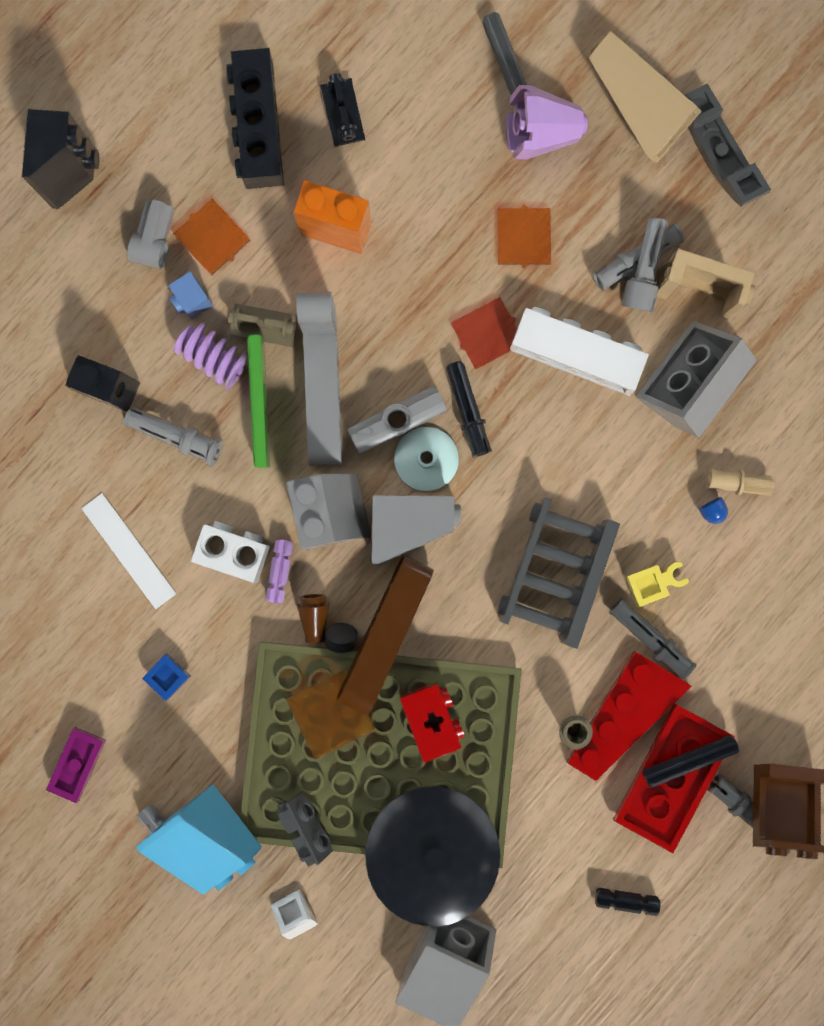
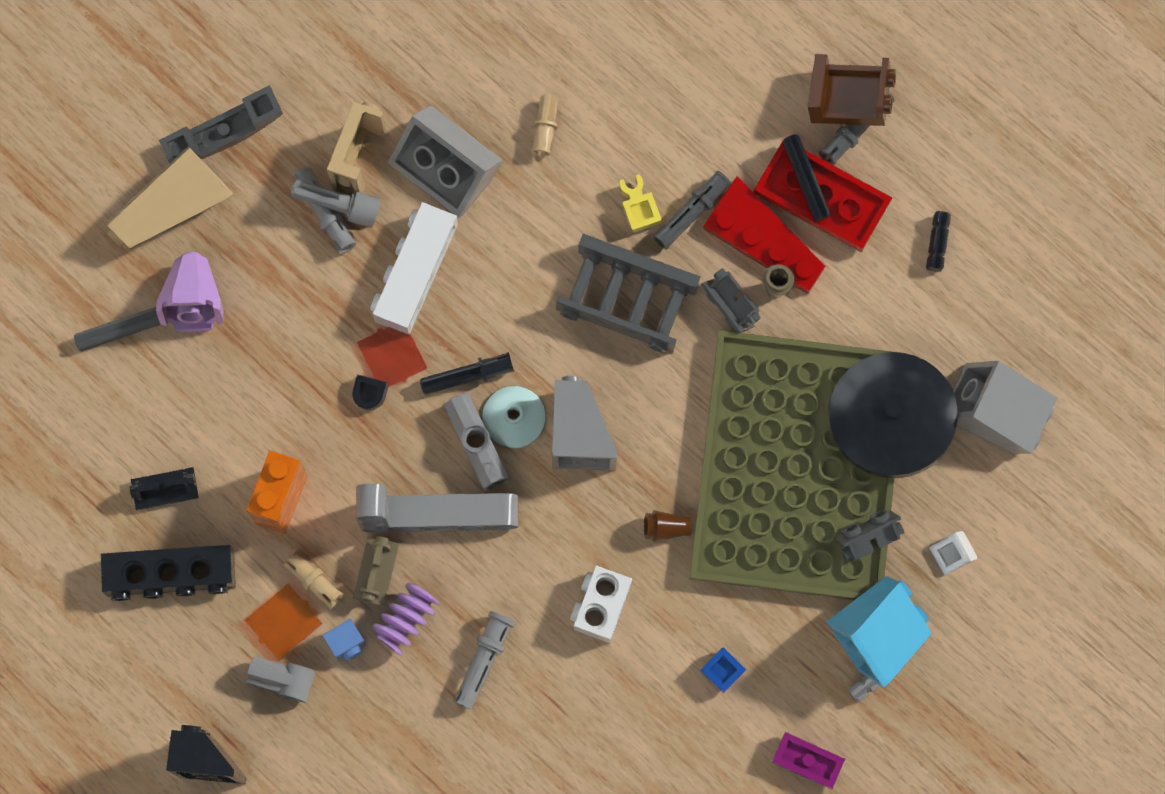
camera: 85 degrees left, 10 degrees down
black torso [65,355,140,412] -> none
white sticker [81,493,176,609] -> none
bright green tile [248,334,270,468] -> none
lavender axle [266,539,293,604] -> none
light grey slope [286,473,371,551] -> none
clear orange tile [286,669,375,760] -> none
black tile [324,623,358,653] -> none
reddish brown beam [336,555,434,716] -> none
red brick [400,681,465,763] -> none
clear orange piece [497,205,551,268] -> none
blue hinge [699,497,728,524] -> none
none -> tan pin [283,551,344,609]
none -> black tile [352,374,389,410]
none -> dark grey hinge [701,268,761,334]

